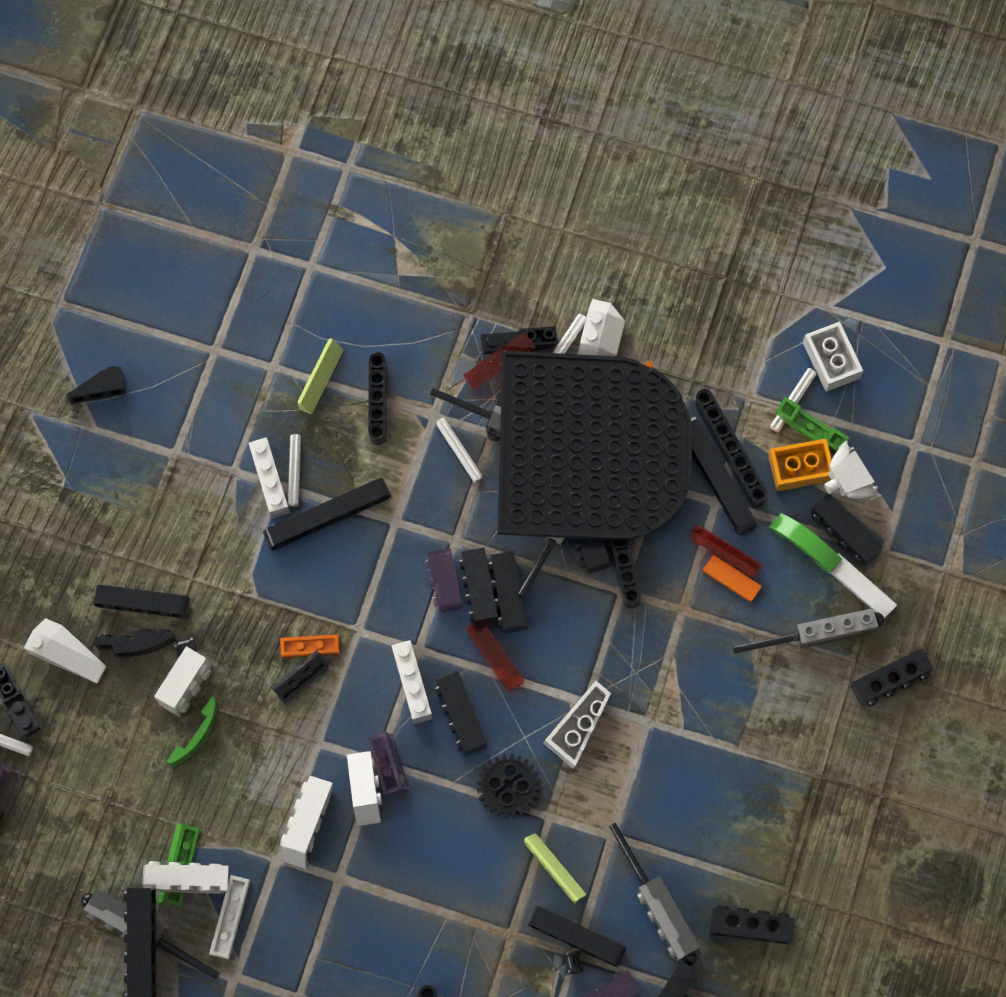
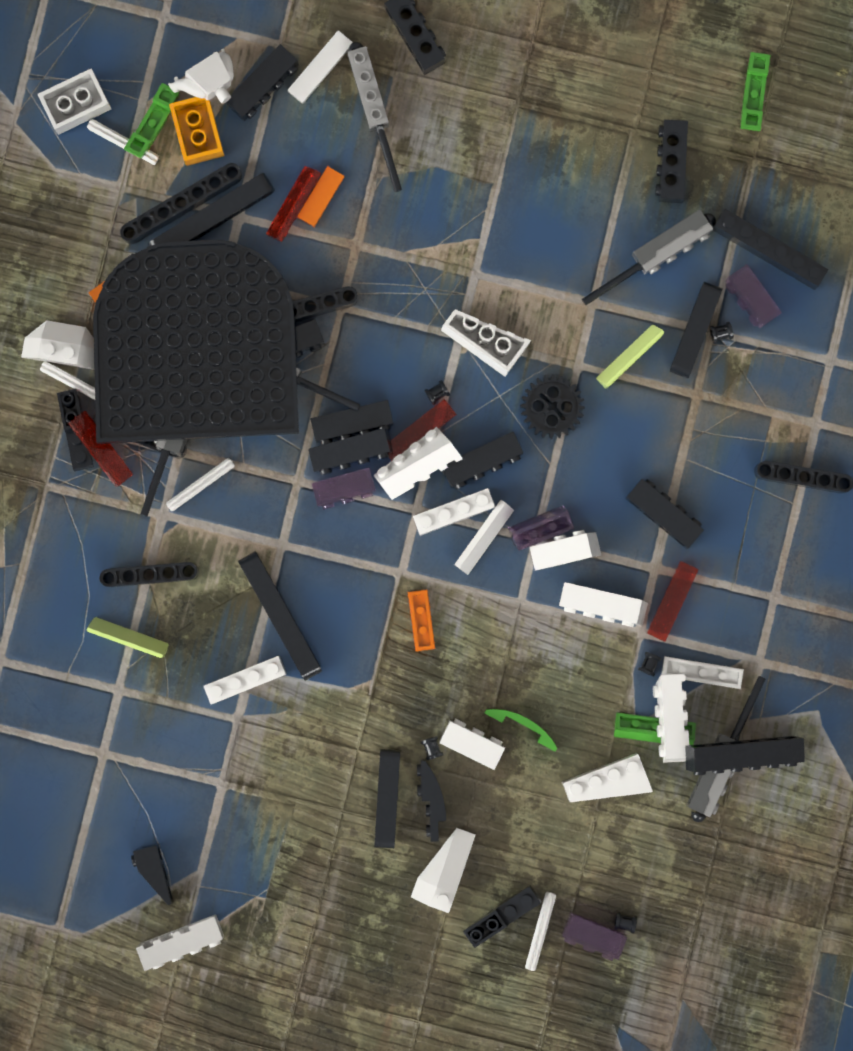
camera: 95 degrees left, 15 degrees up
black plate [271,650,329,704] -> none
white axle [288,434,301,507] -> none
bright green slope [769,513,842,574] -> none
none -> white wedge [136,914,224,971]
none -> white wedge [373,427,462,500]
none -> black bush [424,380,450,405]
none -> white tile [455,500,514,575]
none -> white wedge [562,753,653,802]
none -> black brick [625,479,704,549]
none -> black bush [638,652,662,677]
none -> clear red plate [646,561,699,642]

